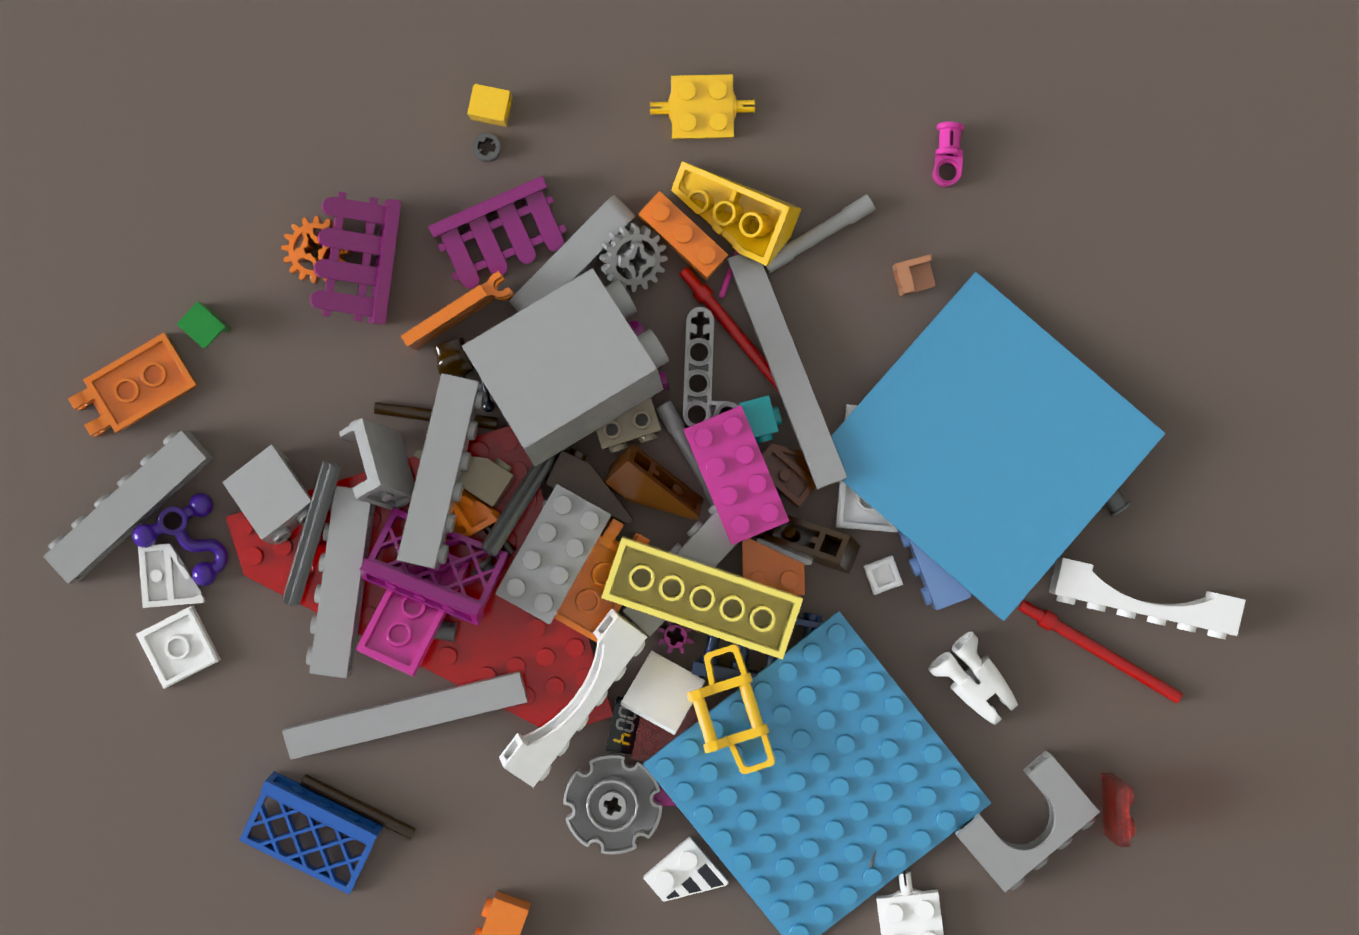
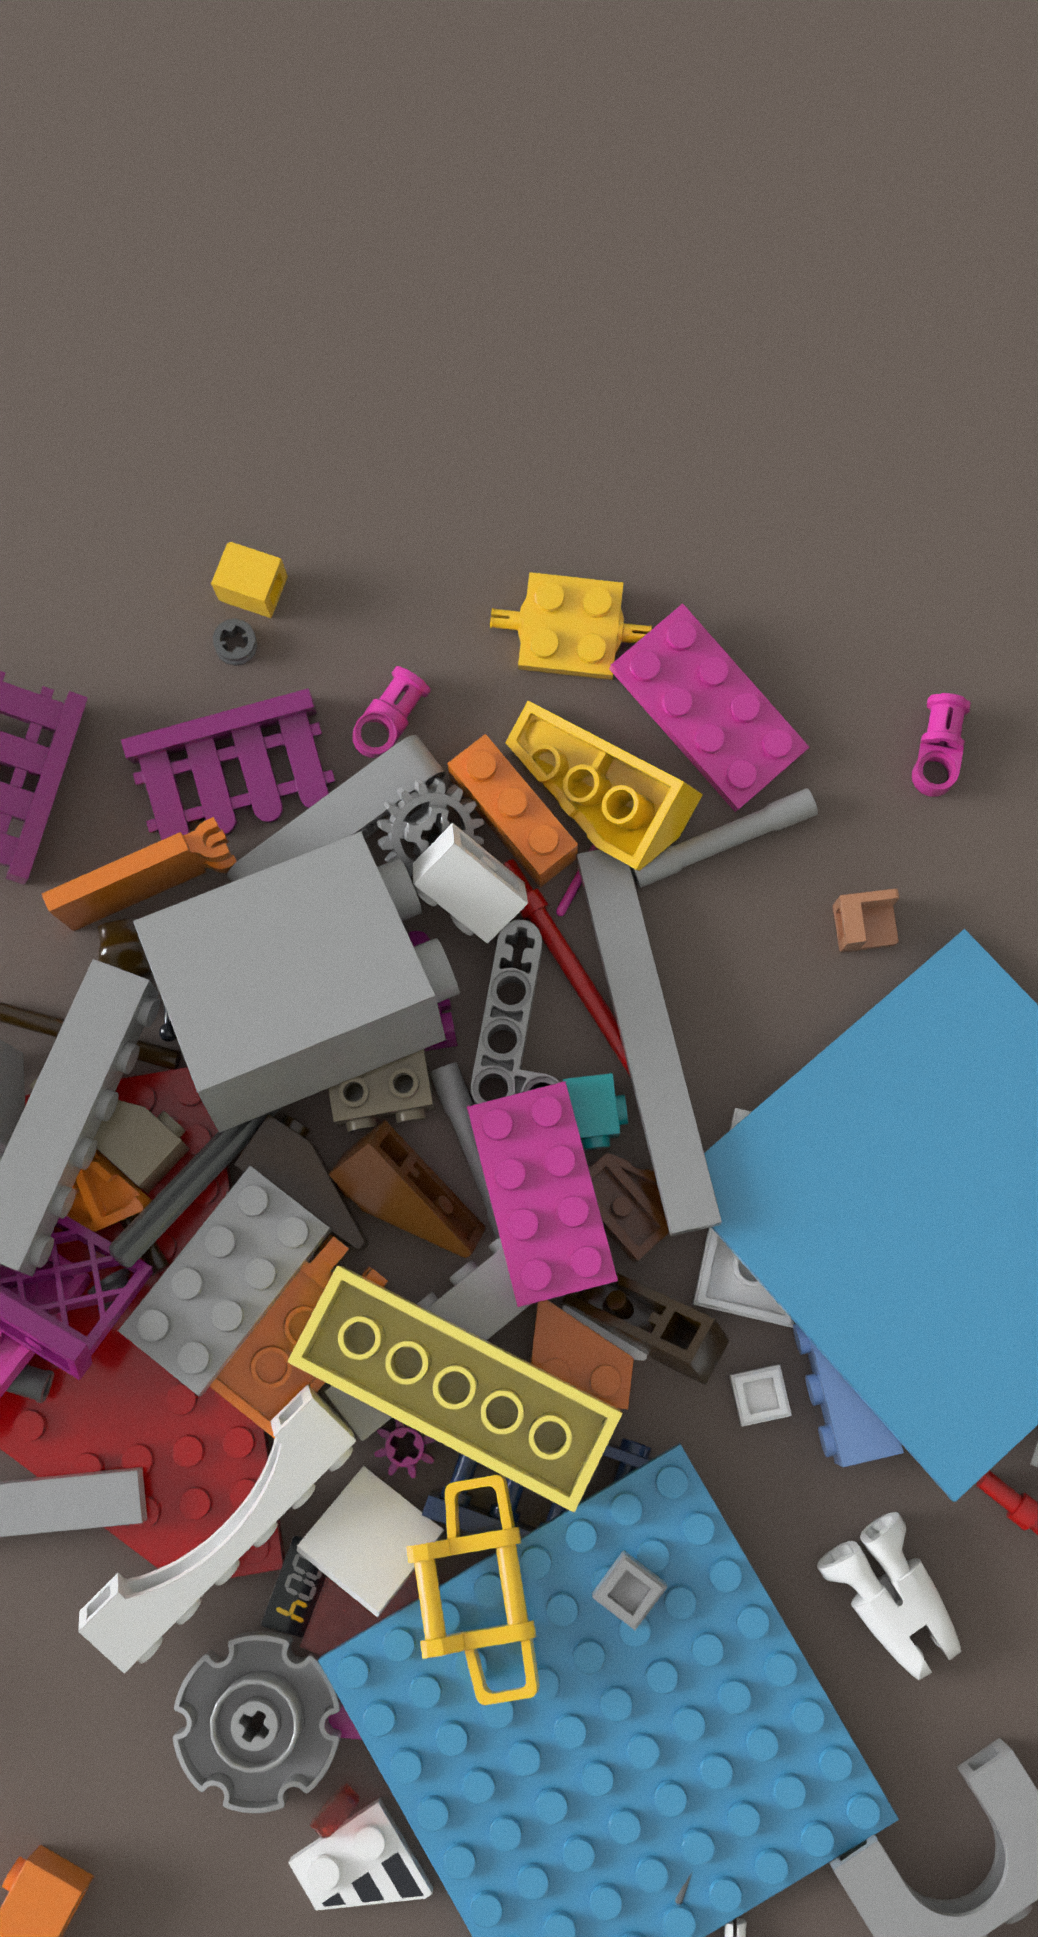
camera: 10 degrees right, 10 degrees down
none -> clear red tile [309,1783,360,1839]
none -> dark pink connector [352,666,431,758]
none -> white brick [413,823,528,944]
none -> light grey tile [592,1550,667,1630]
none -> dark pink plate [609,603,809,812]

